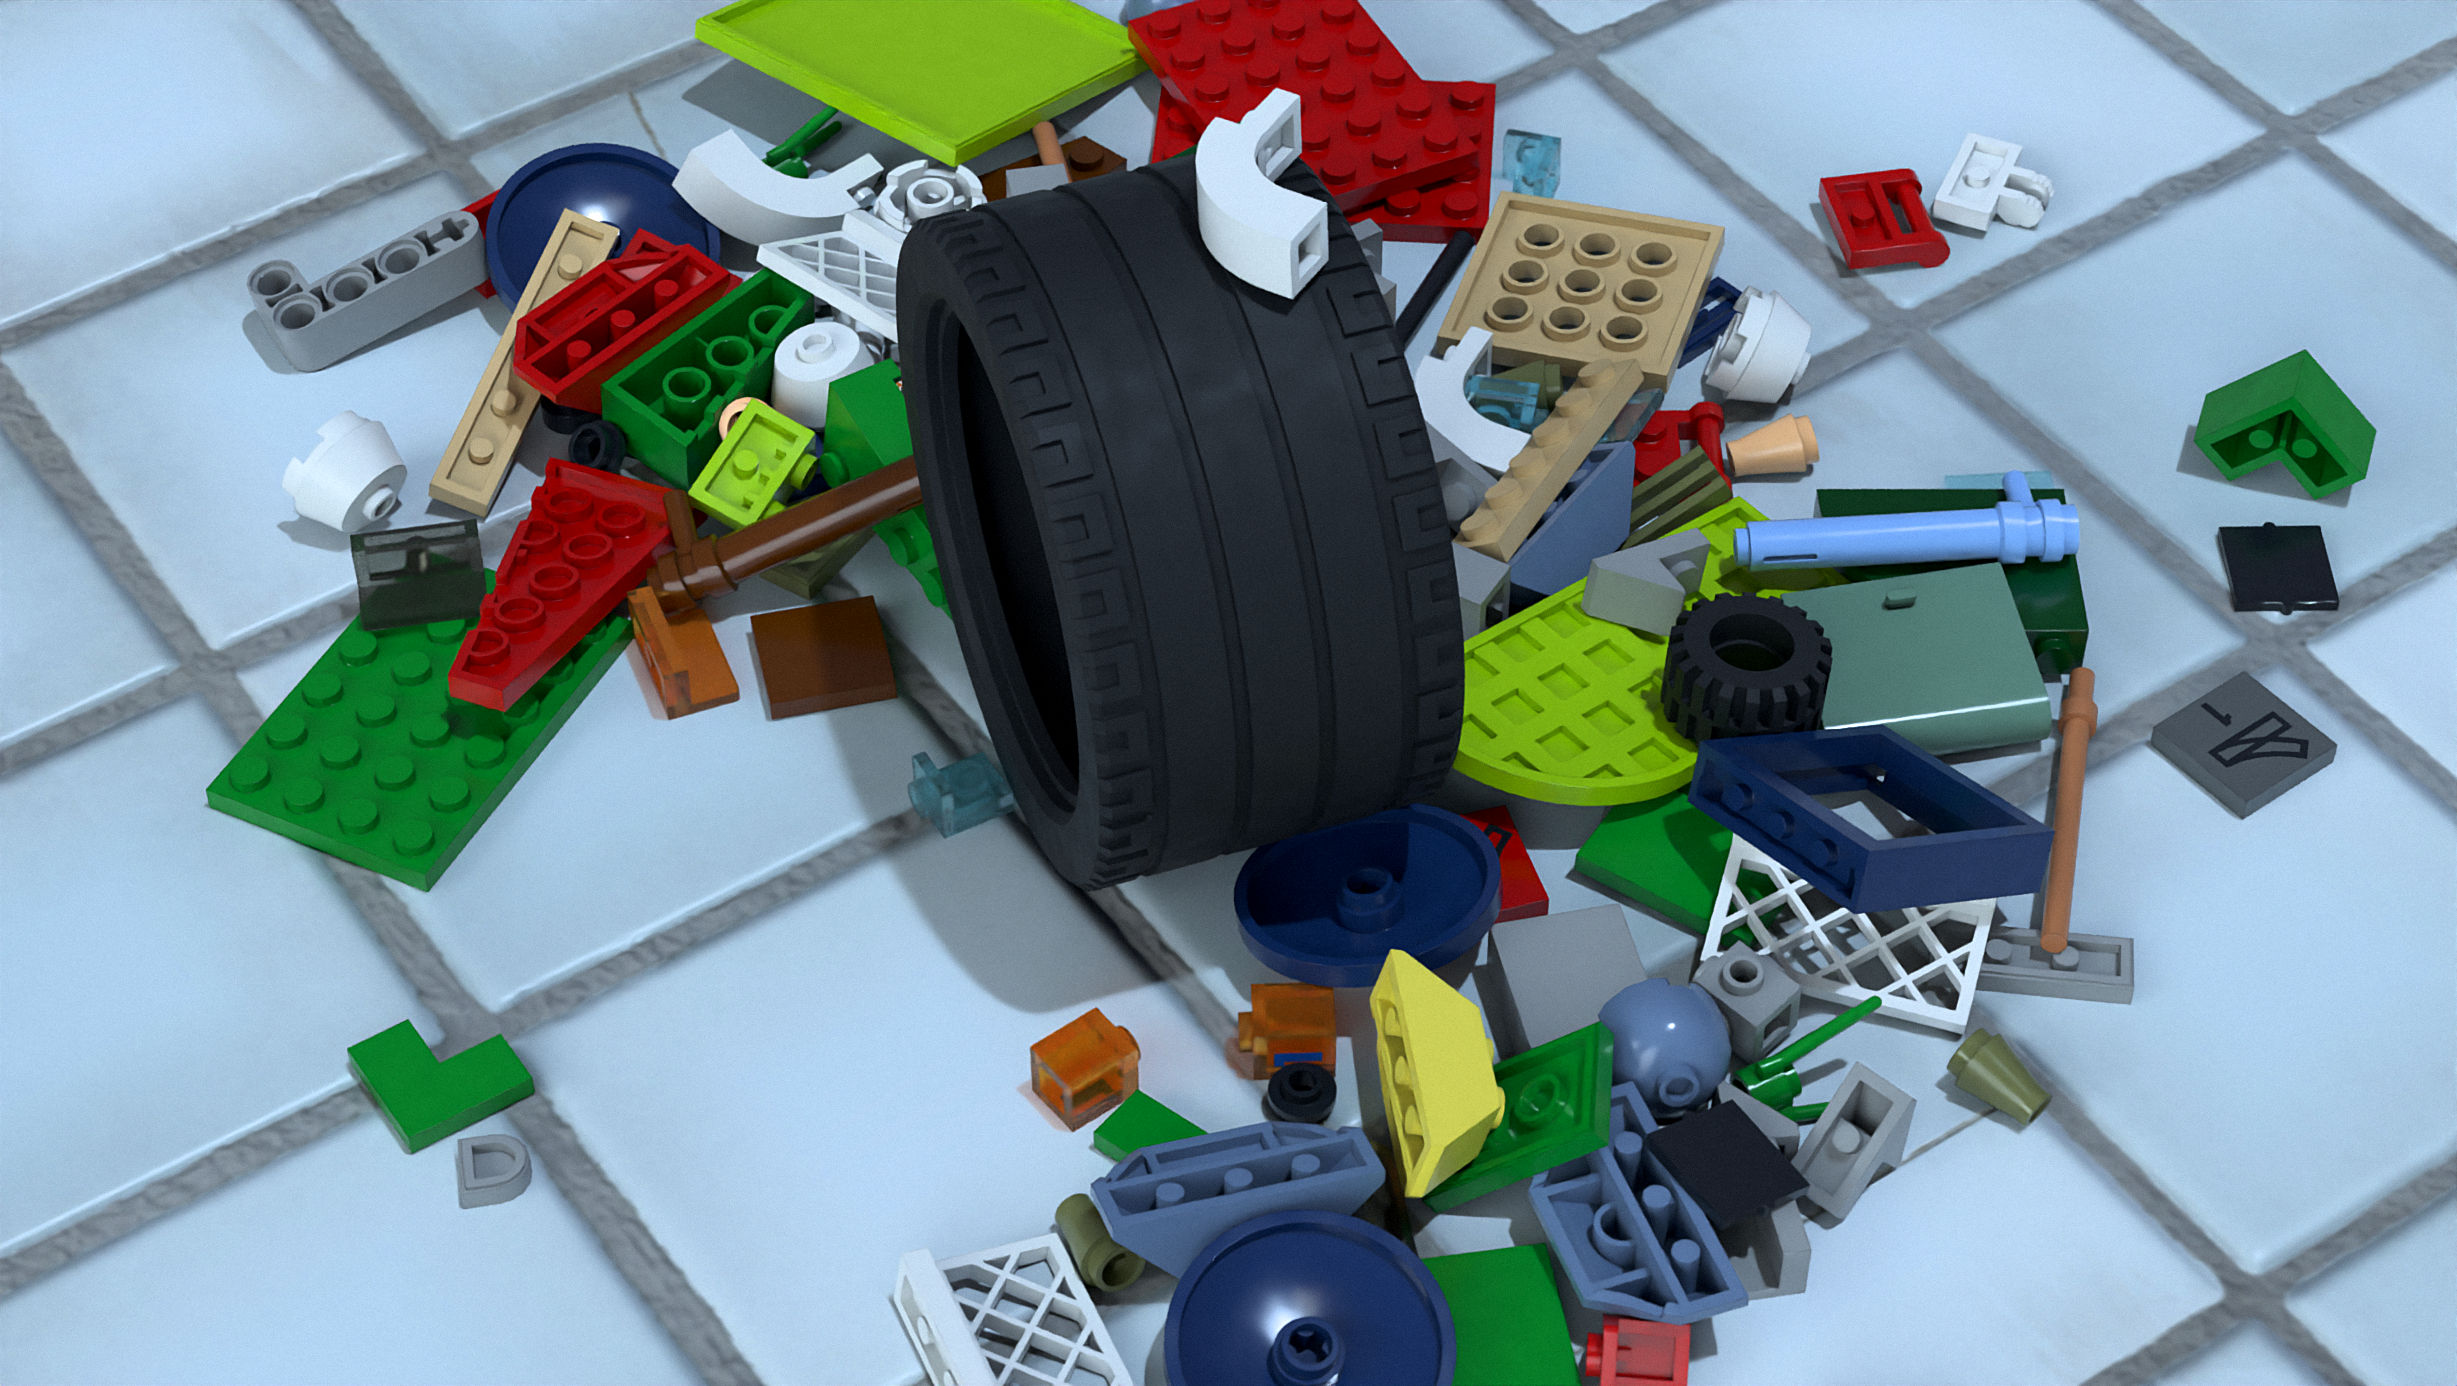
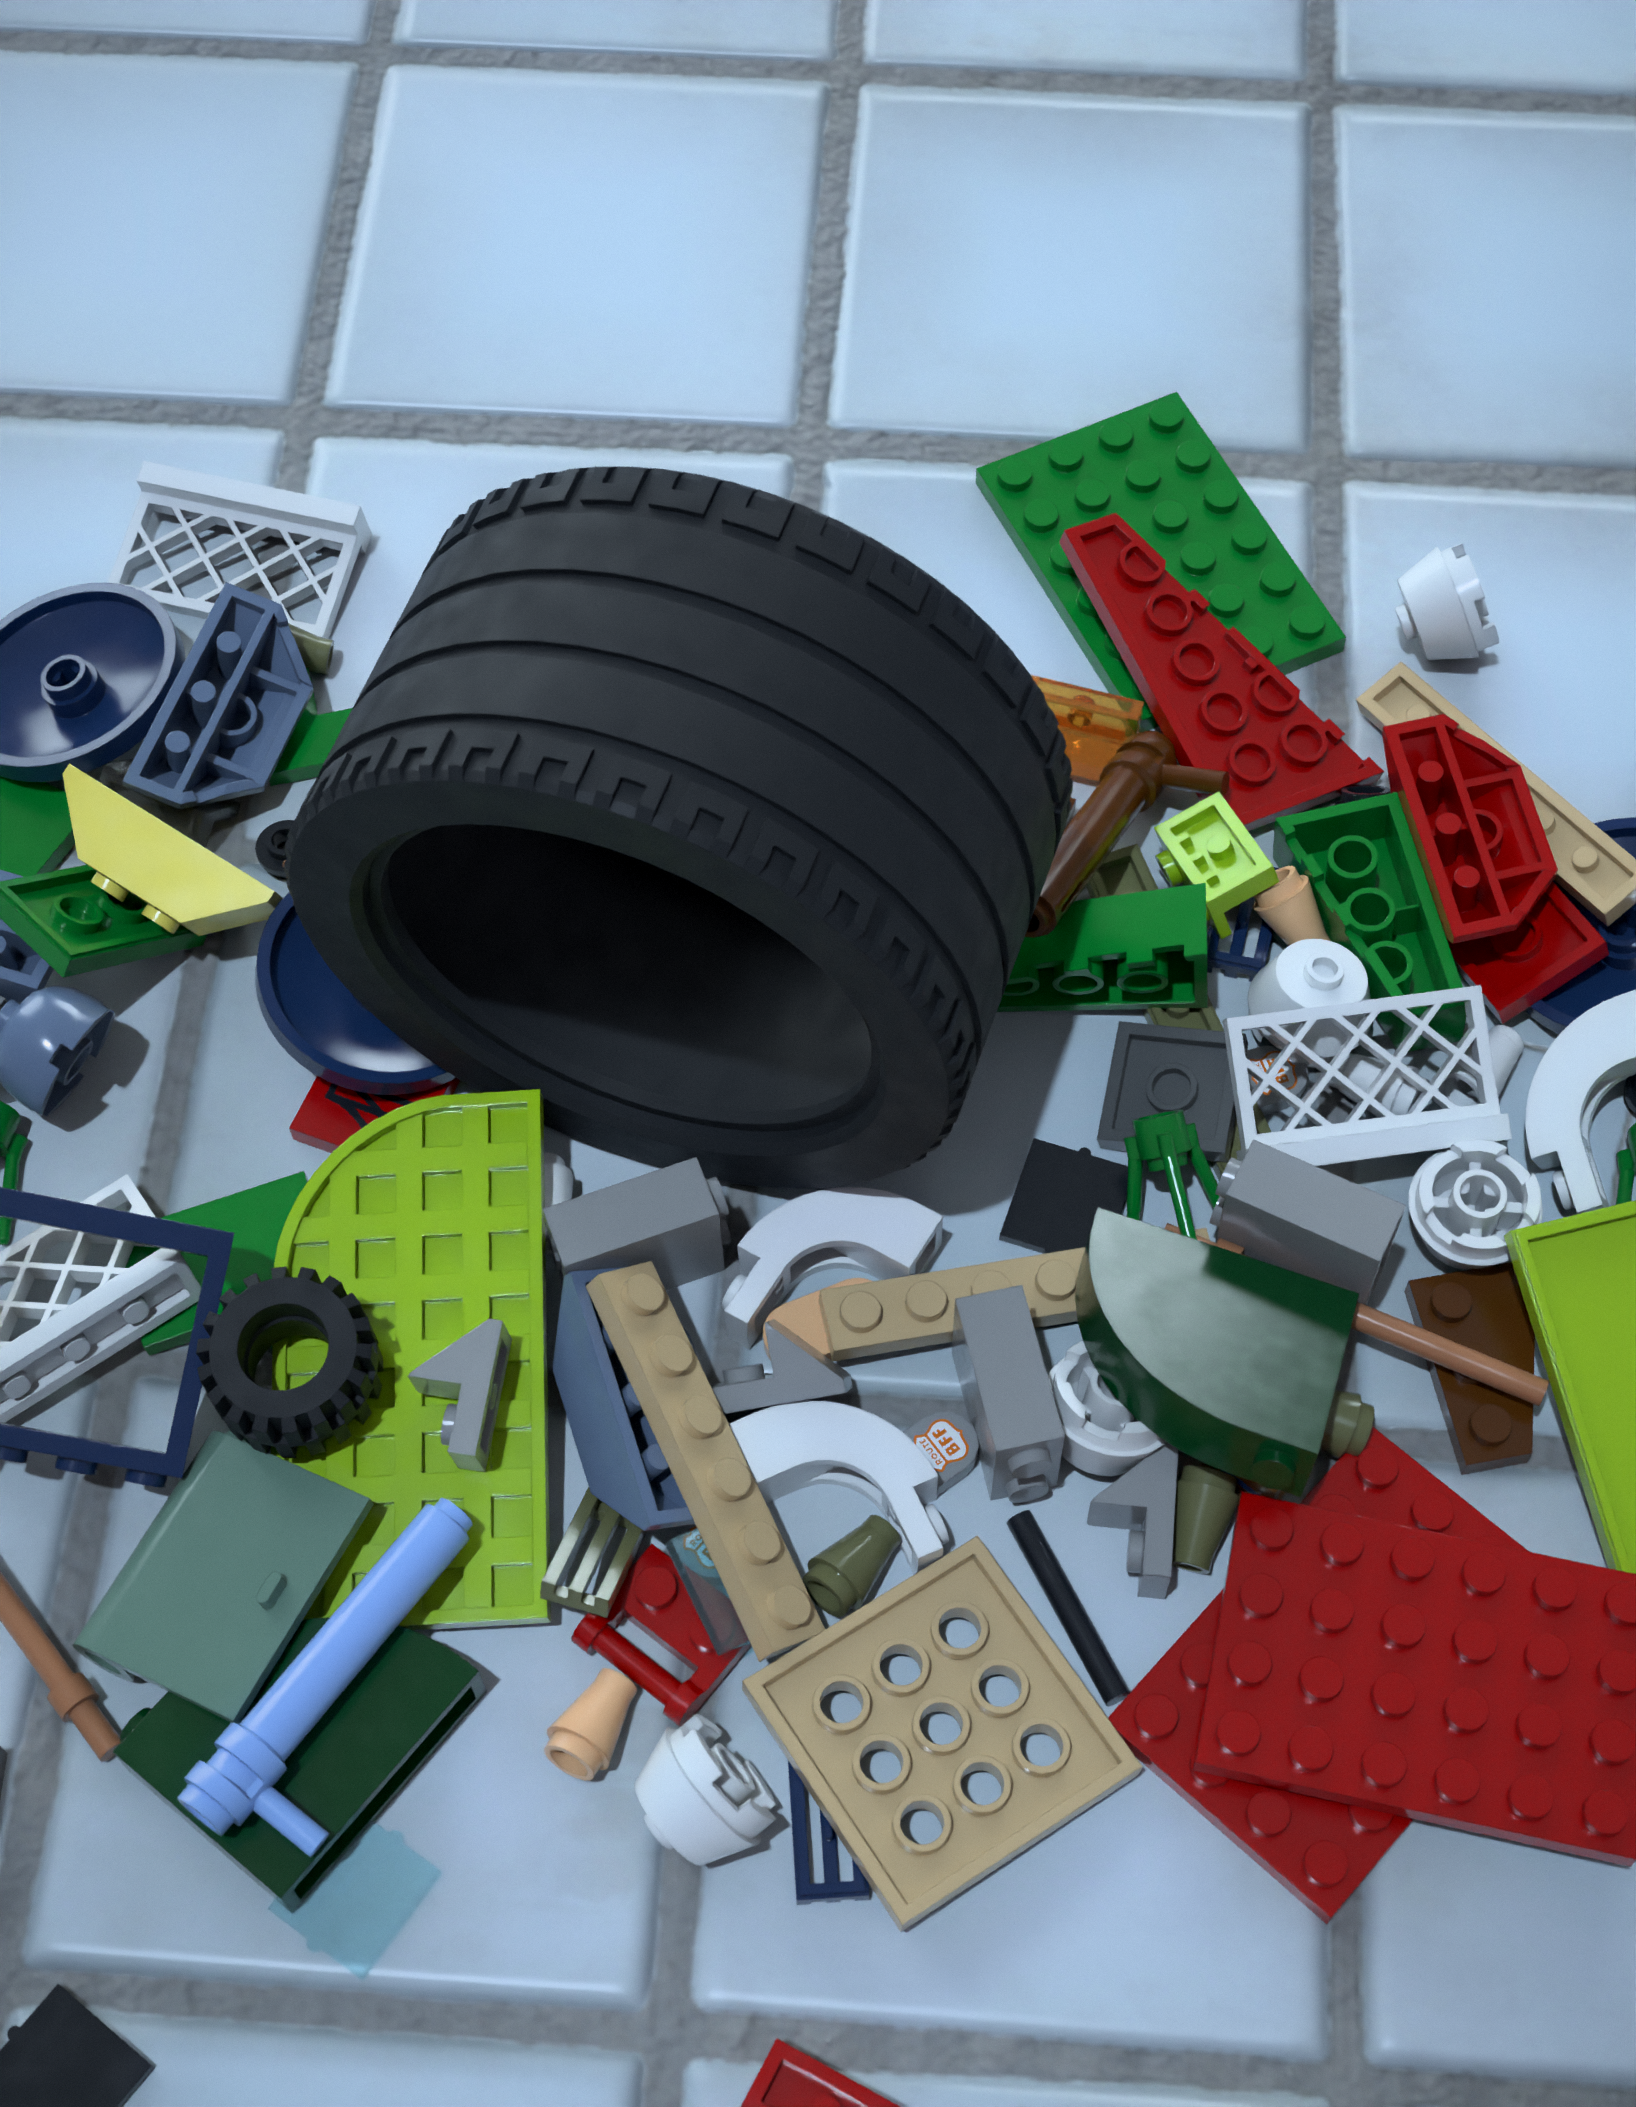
camera: 130 degrees right, 15 degrees up
green tile [347,1019,535,1153] -> none
clear smoke panel [350,519,487,631] -> none
light grey tile [457,1134,532,1209] -> none
white arch [1195,88,1329,299] -> none
clear light blue bracket [1465,375,1549,437] -> none
light grey brick [1486,903,1647,1056] -> none
clear light blue bracket [1502,129,1561,199] -> none
light grey brick [1691,940,1802,1065] -> none

